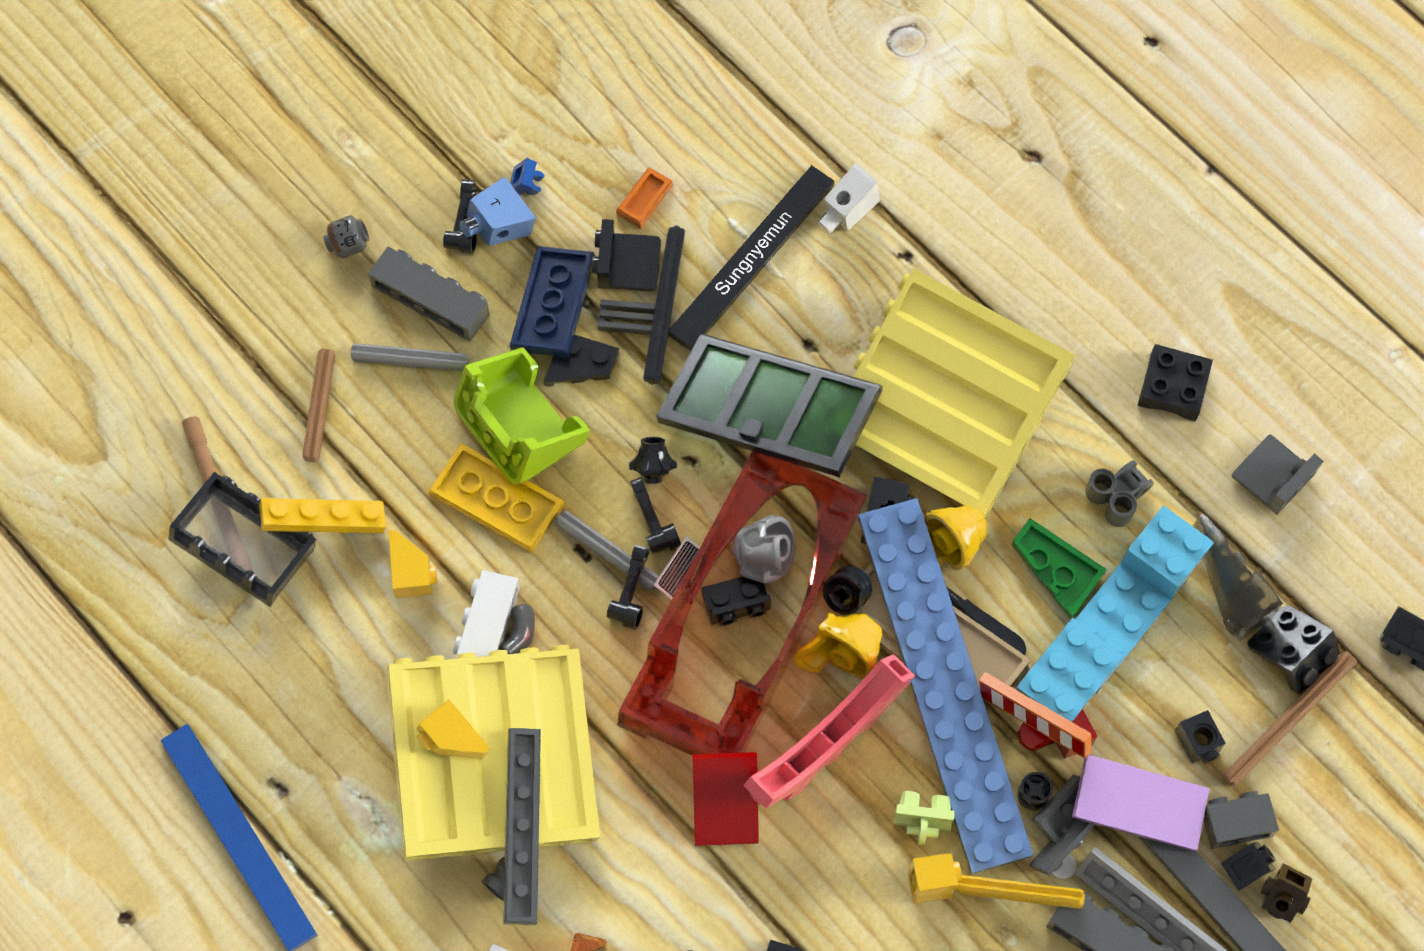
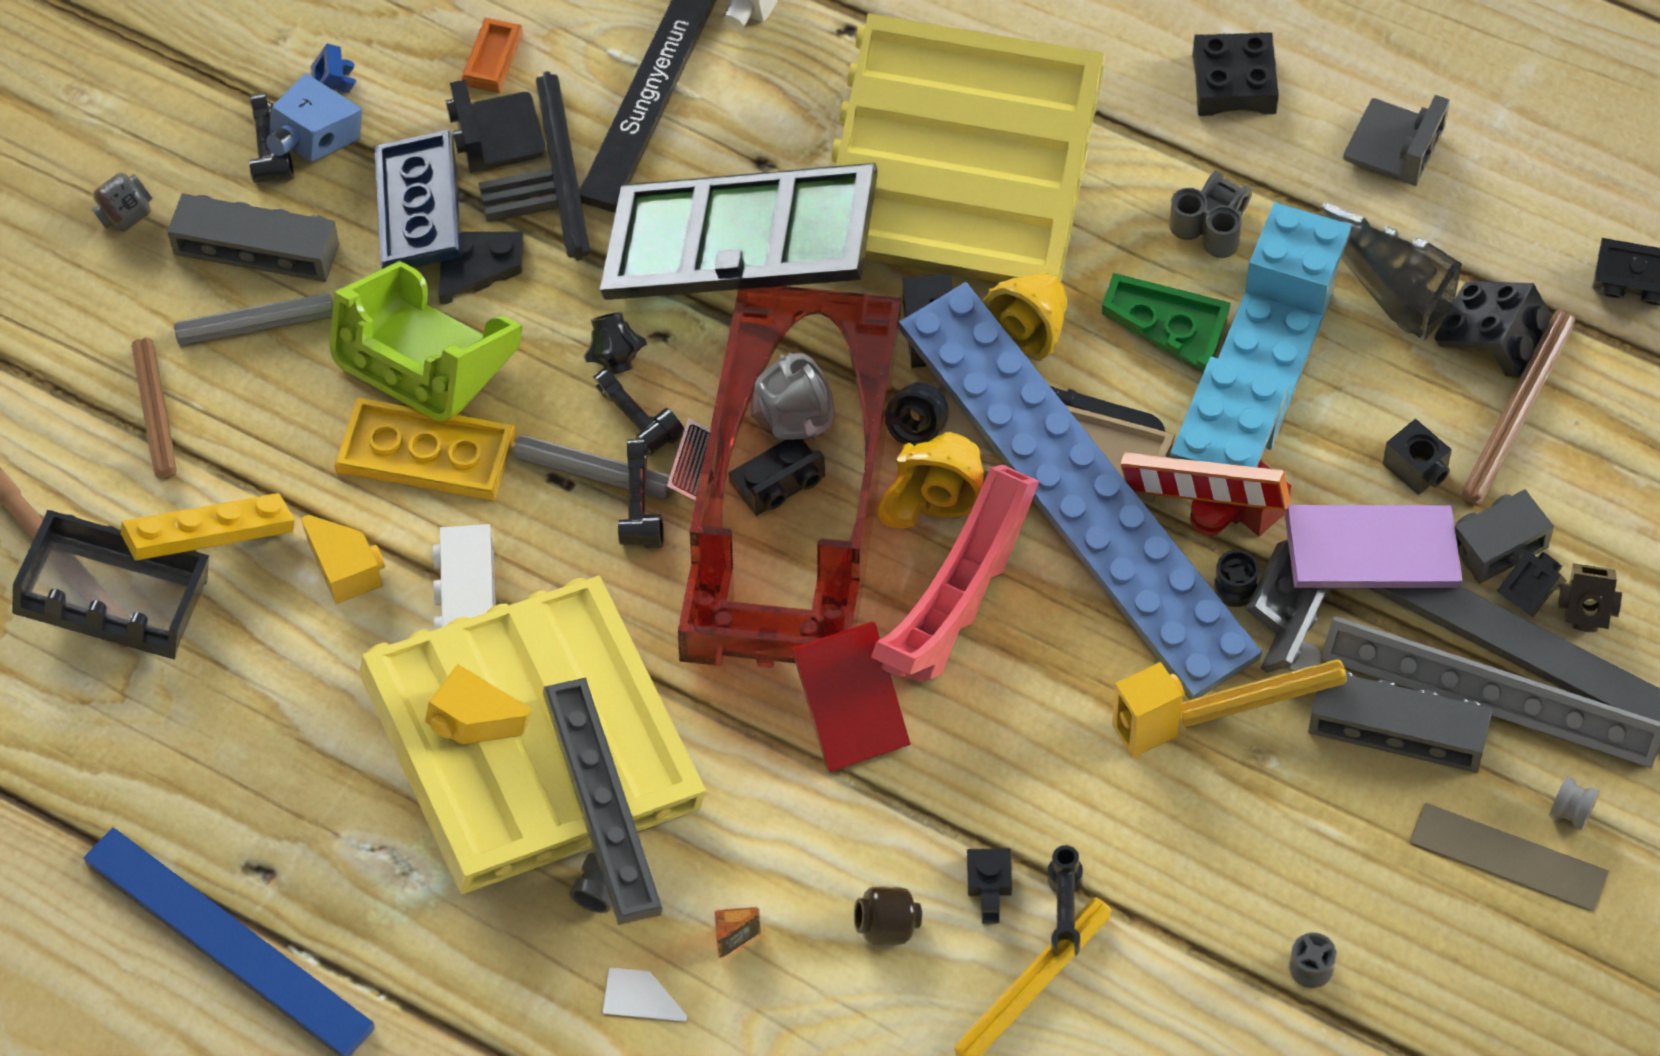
camera: 15 degrees left, 10 degrees down
dark grey arm [500,603,535,654] -> none
yellowish green hips [893,791,955,846] -> none

